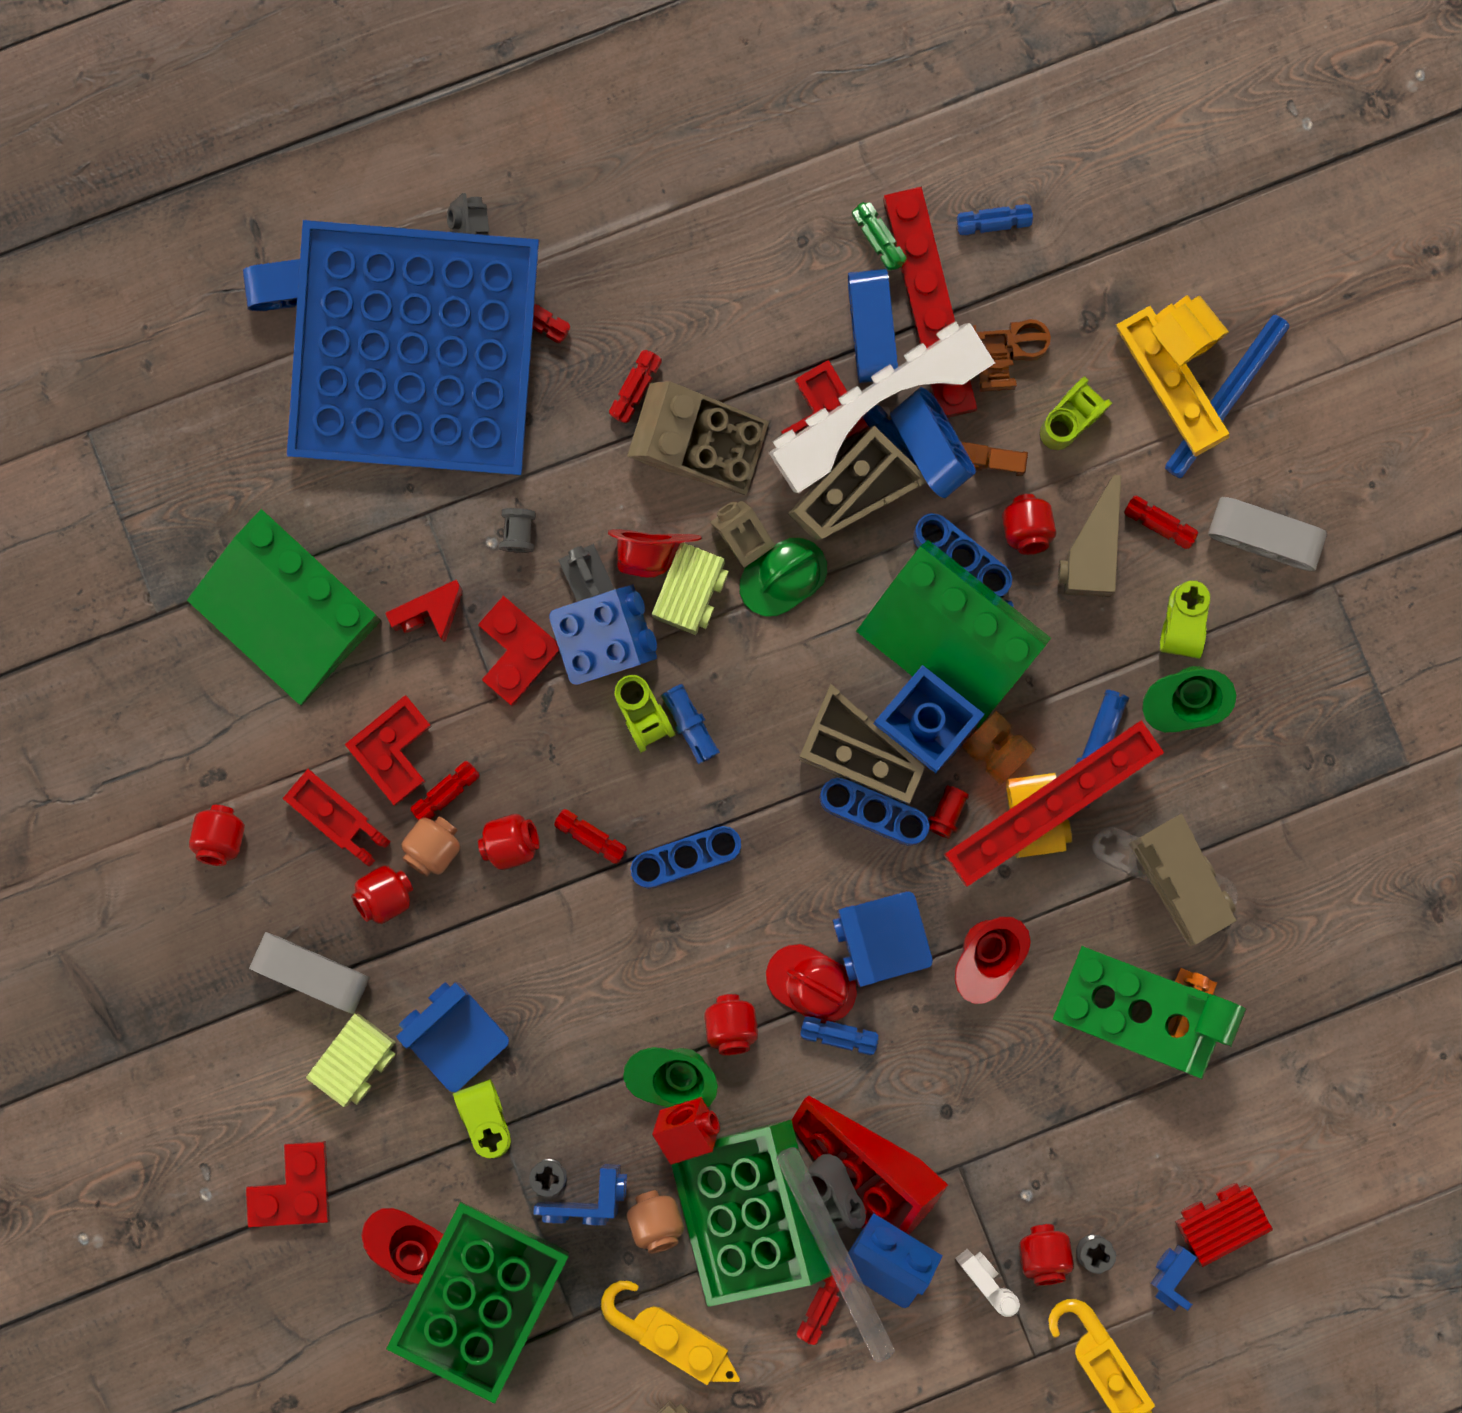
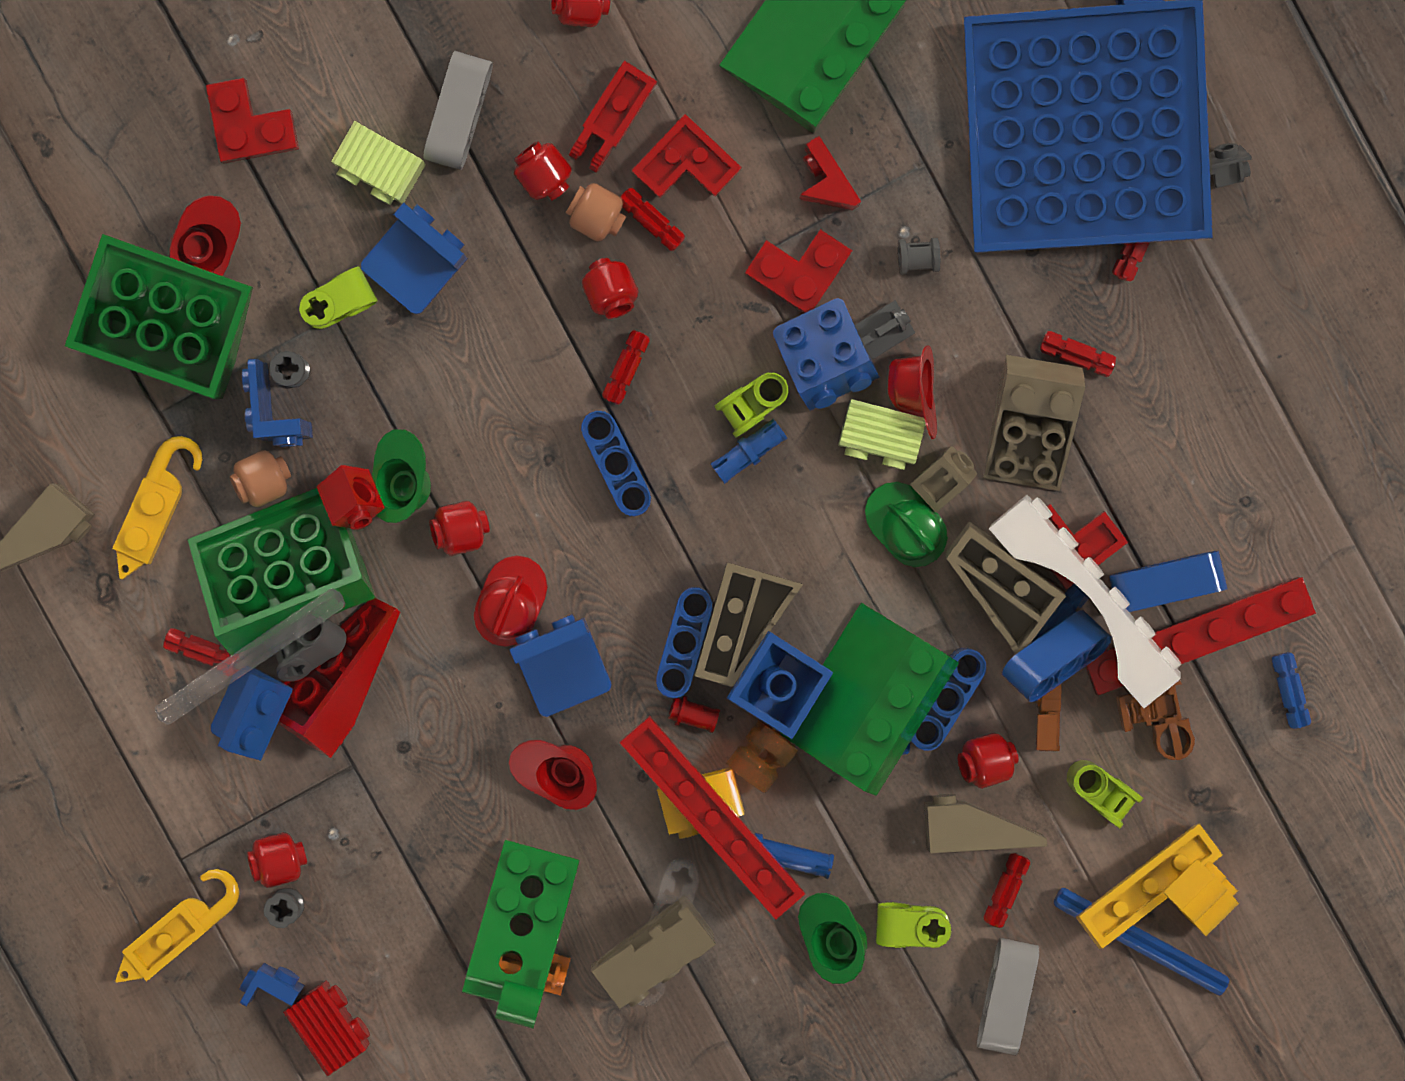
camera: 85 degrees right, 5 degrees up
blue axle [800,1016,879,1055] -> none
green axle [852,202,907,271] -> none
white plate [955,1249,1020,1317] -> none

